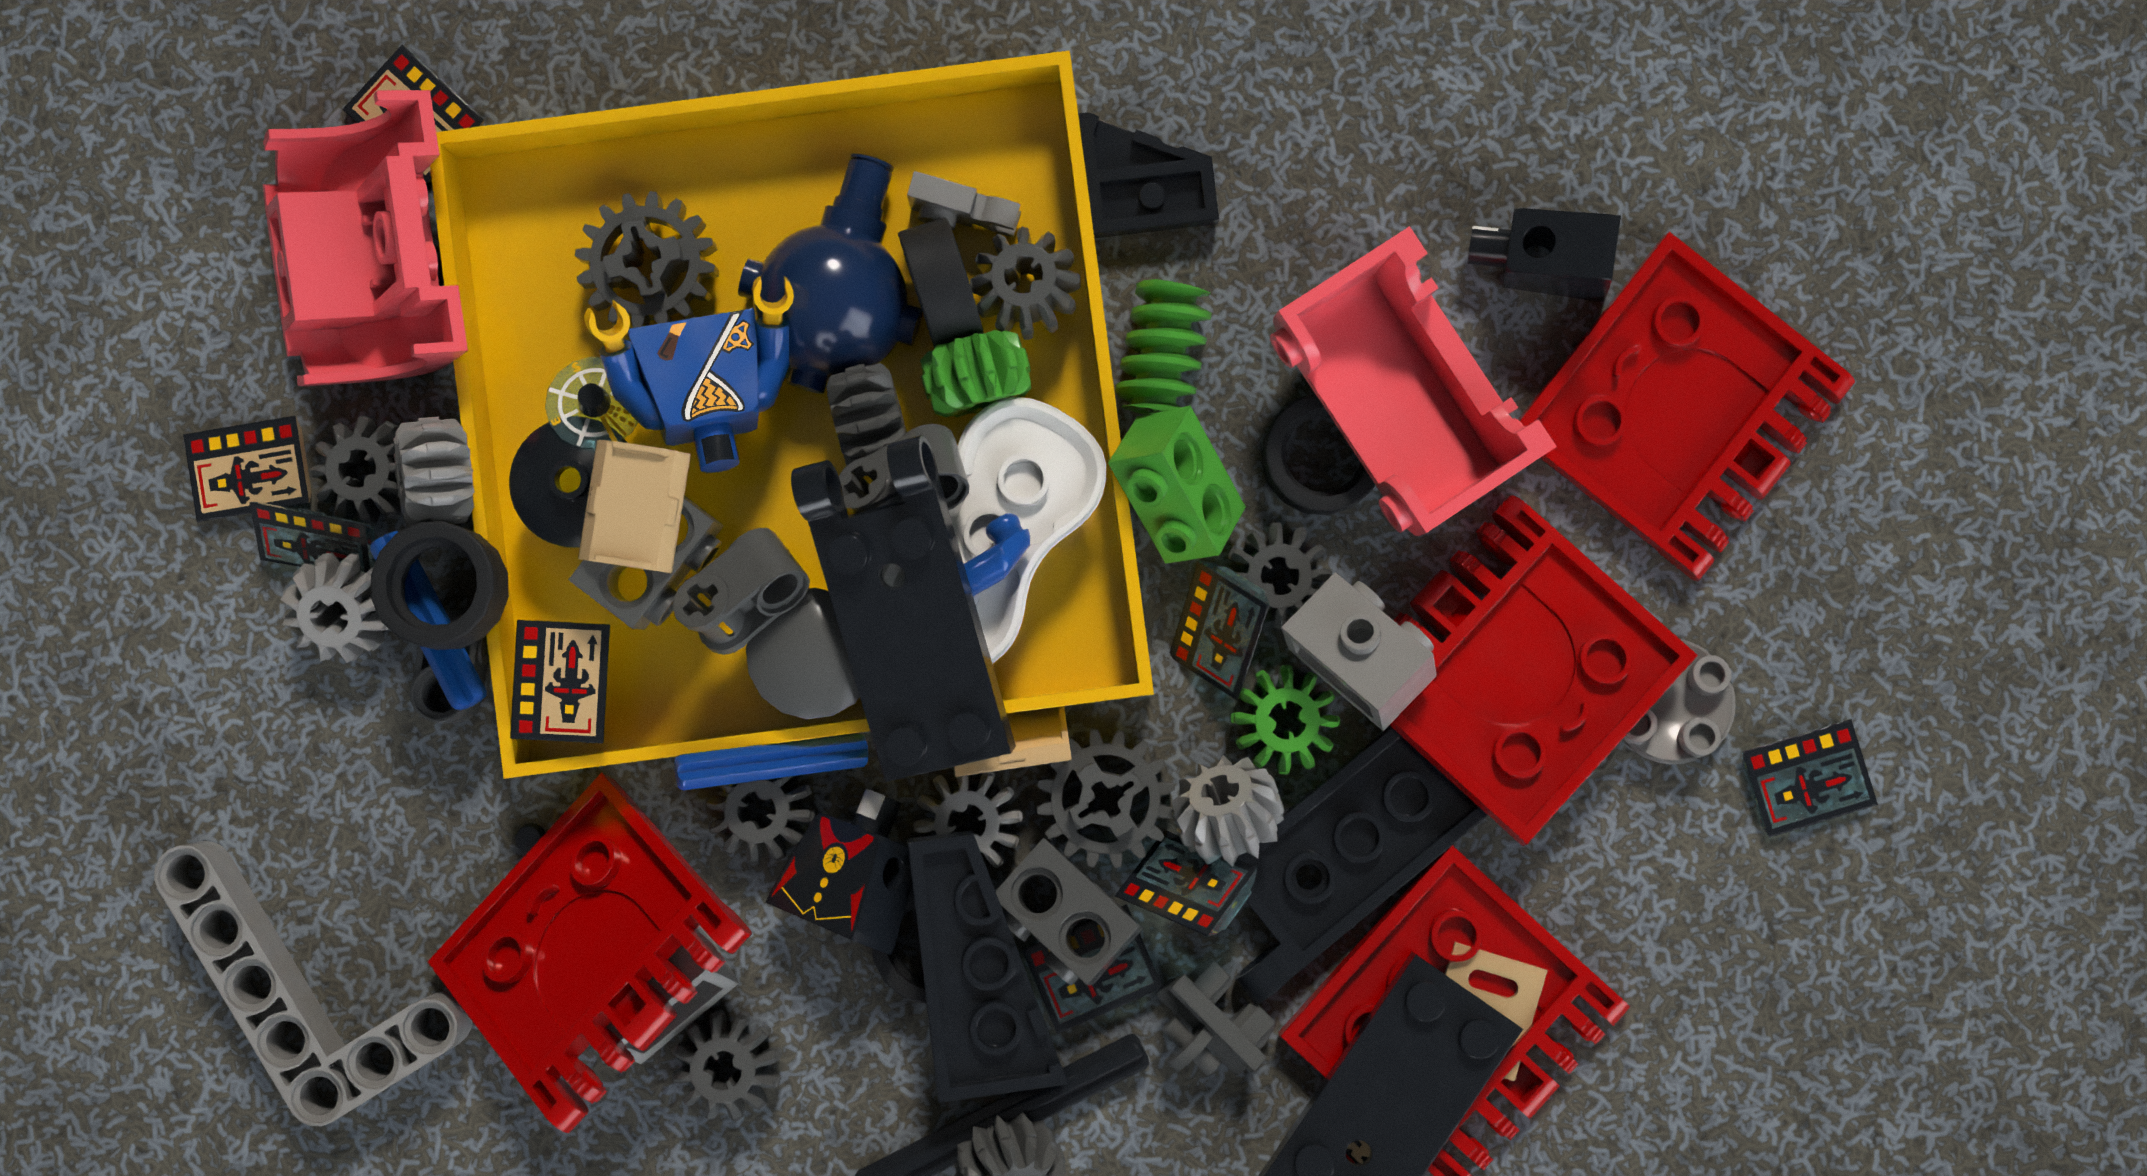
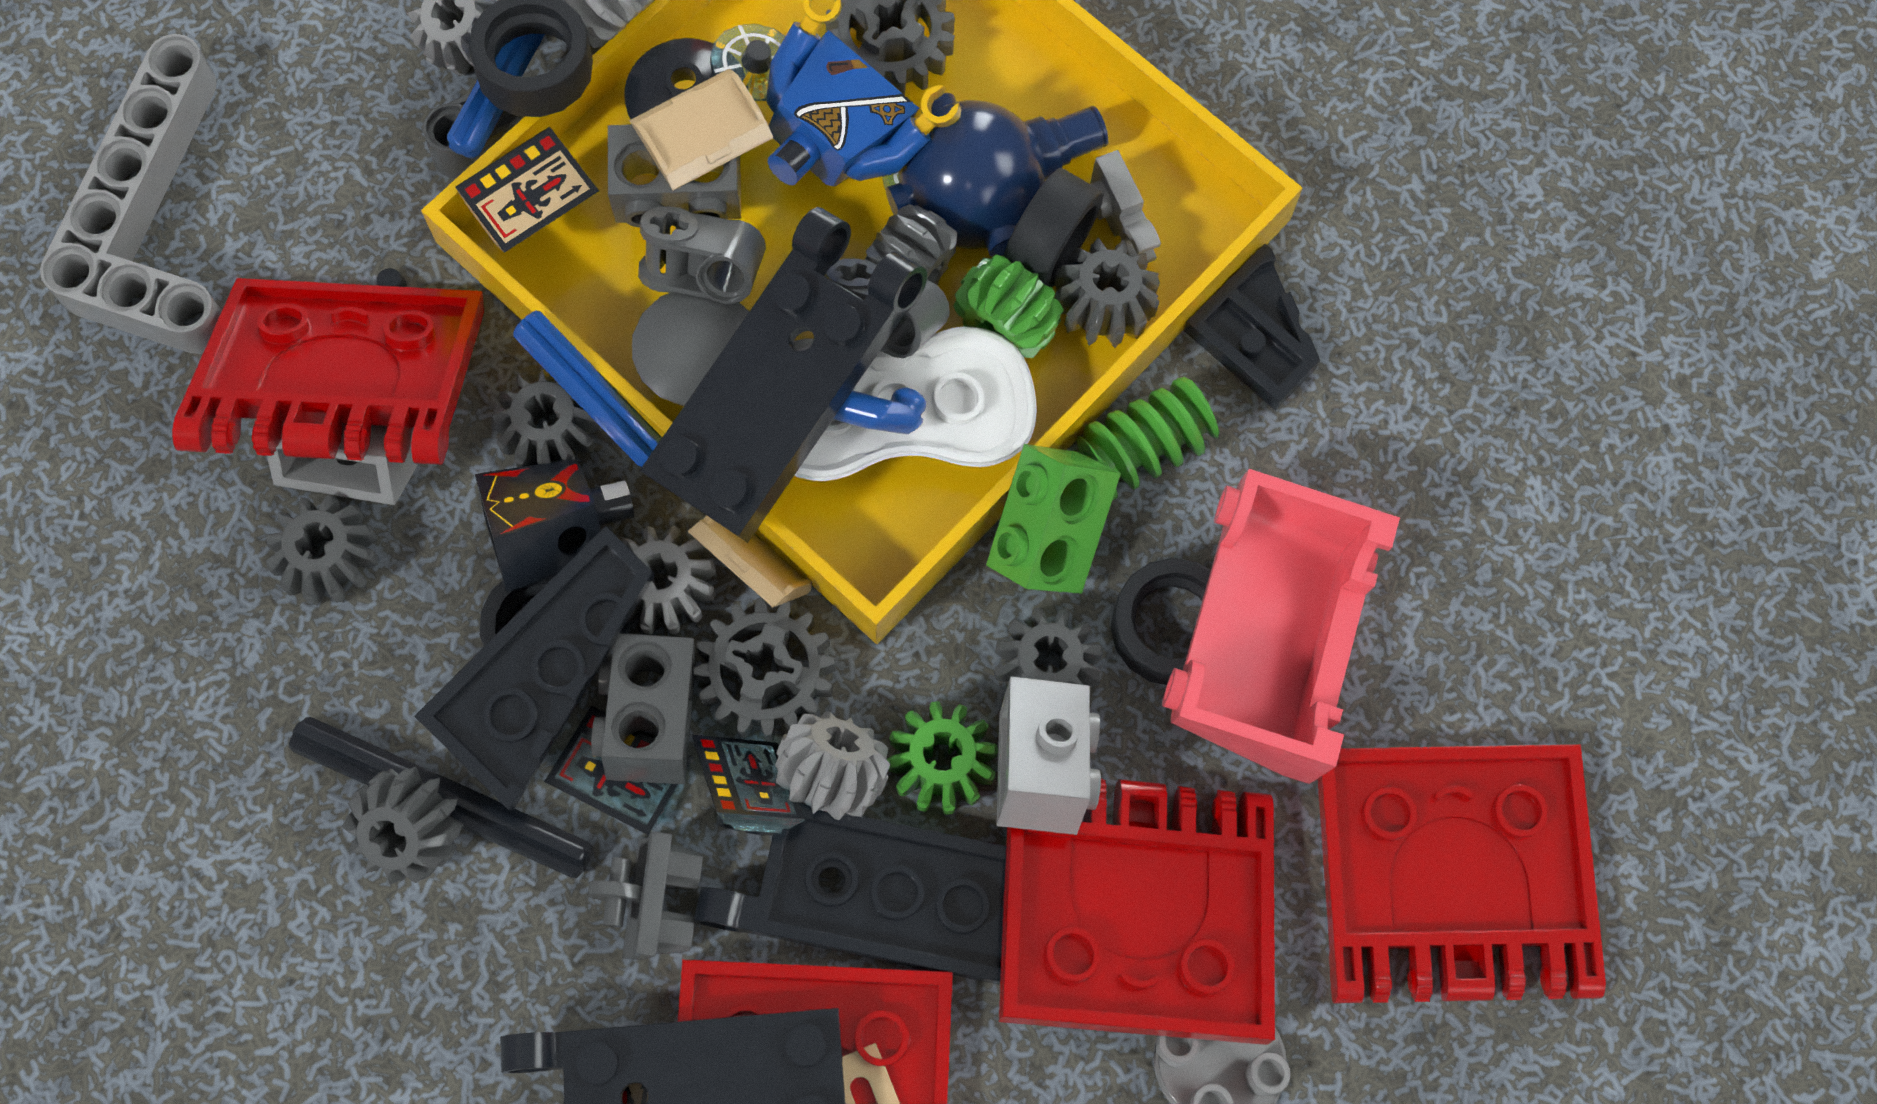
camera: 45 degrees right, 15 degrees down
piece [1170,561,1269,701] -> none
black torso [1468,208,1621,302] -> none

